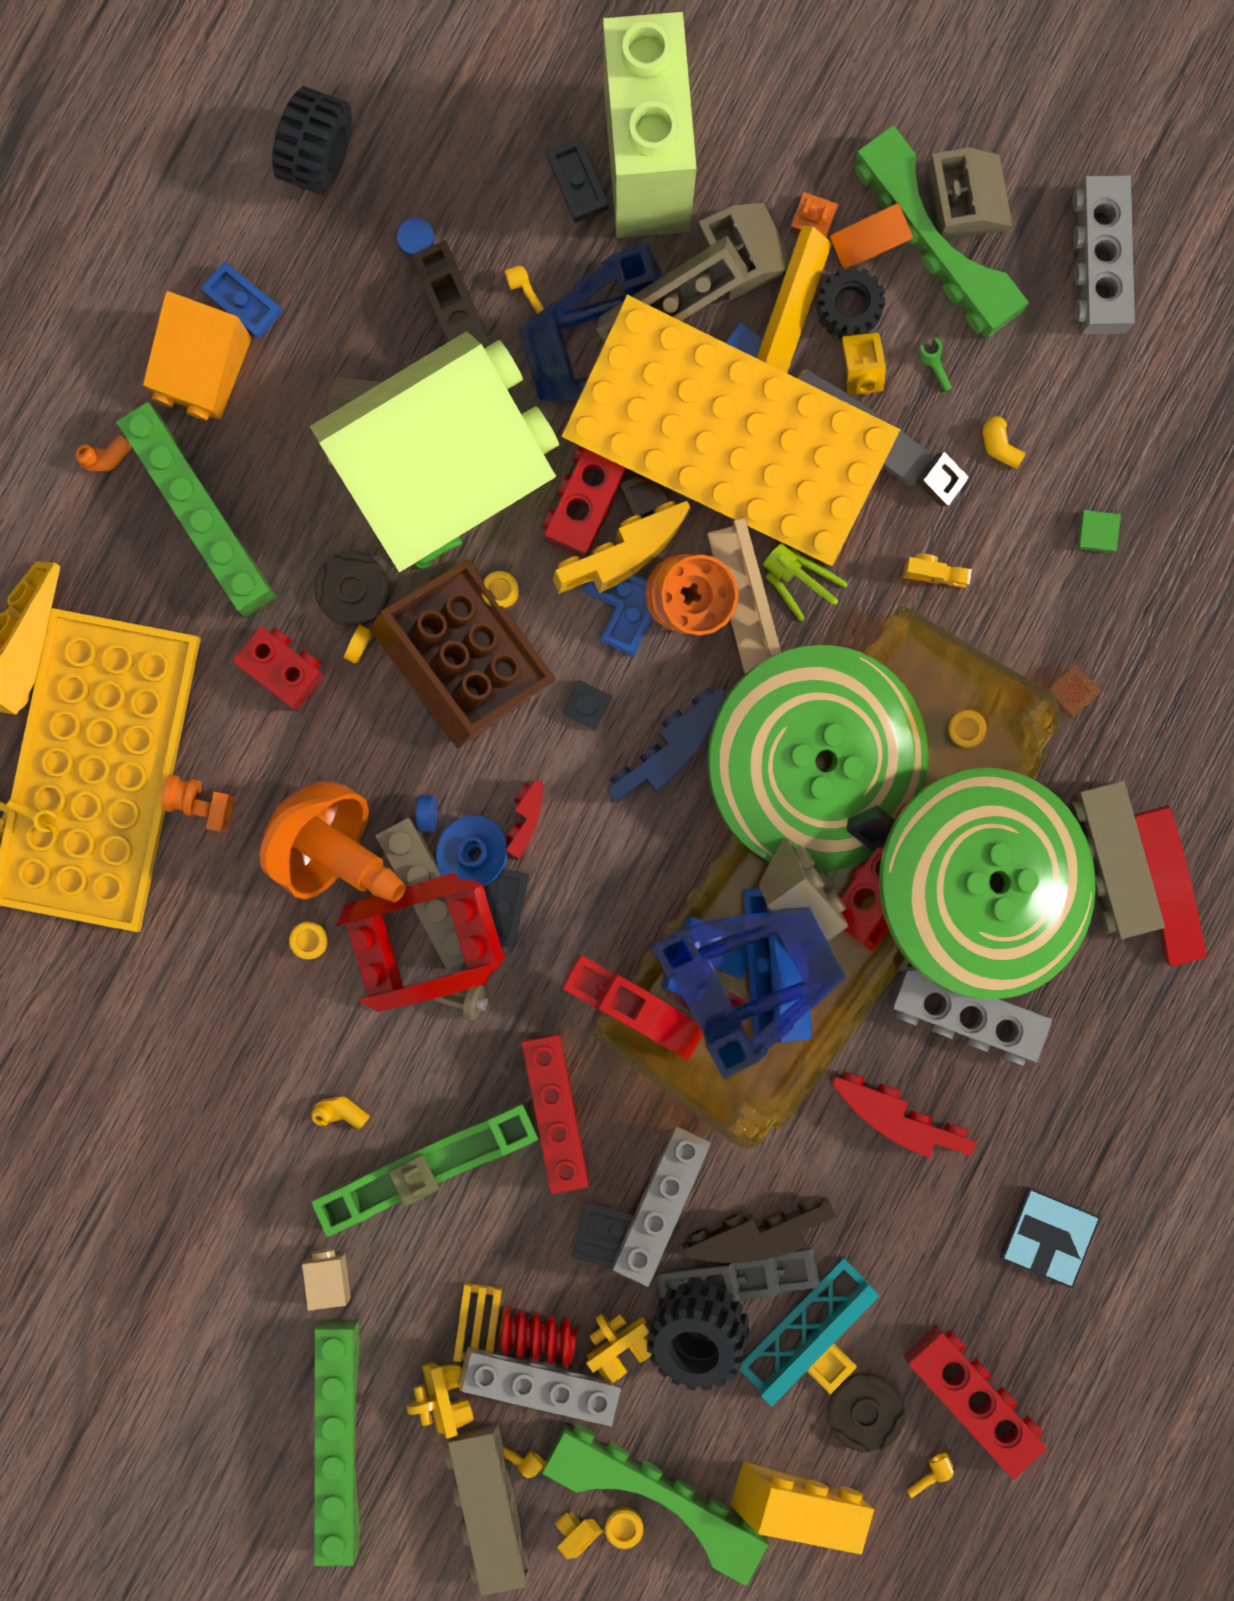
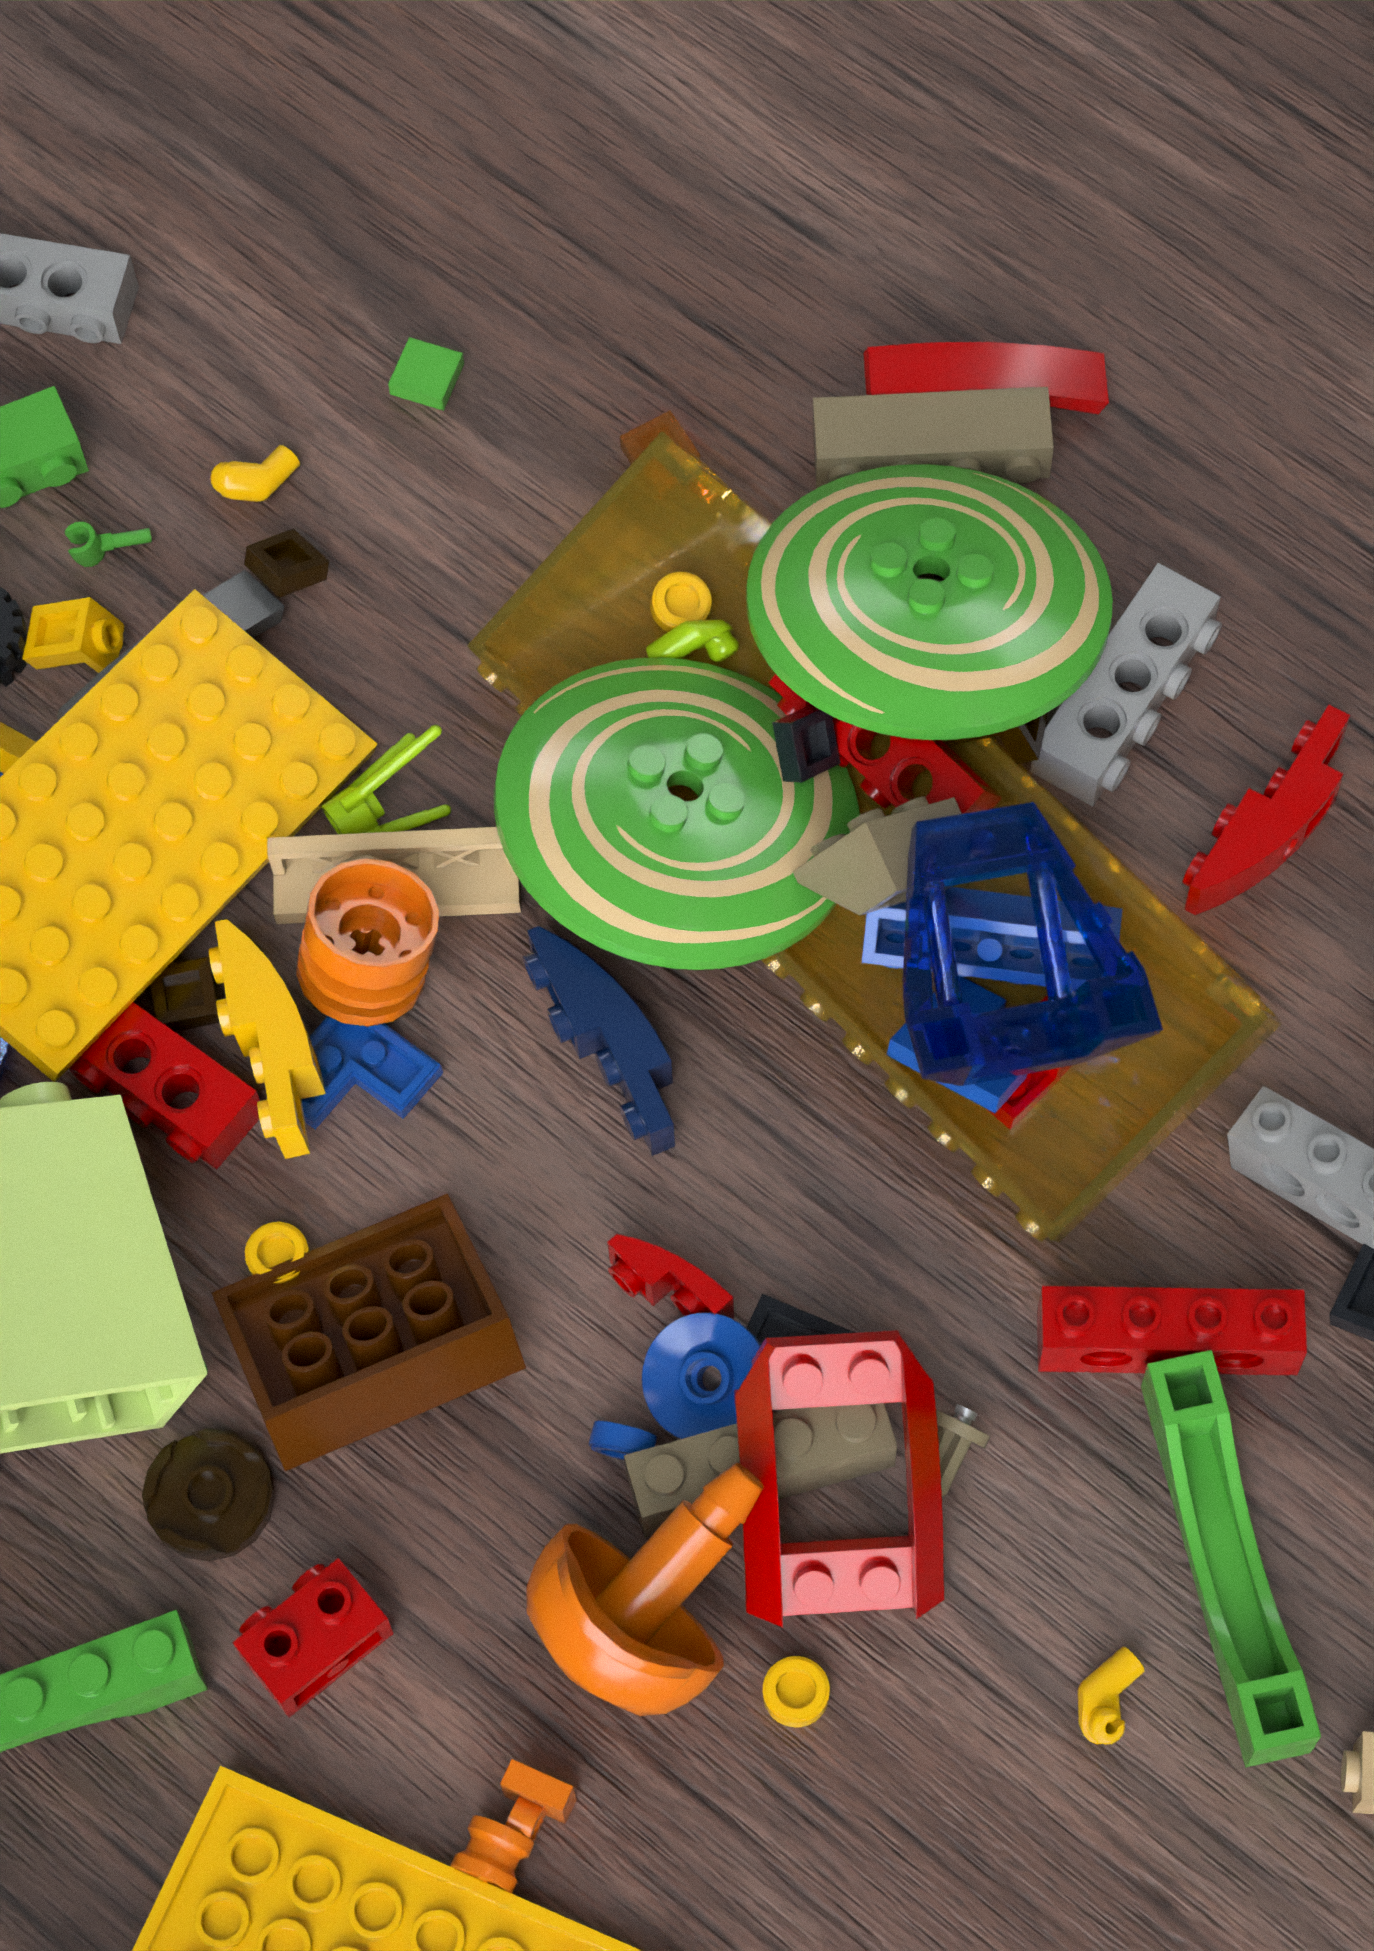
camera: 75 degrees left, 20 degrees down
yellow tile [344,624,372,664] -> none
olive tile [388,1154,440,1207] -> none
red slope [560,954,706,1061] -> none
black plate [562,680,612,731] -> none
yellow plate [902,553,972,588] -> none
none -> lime arm [646,619,739,662]

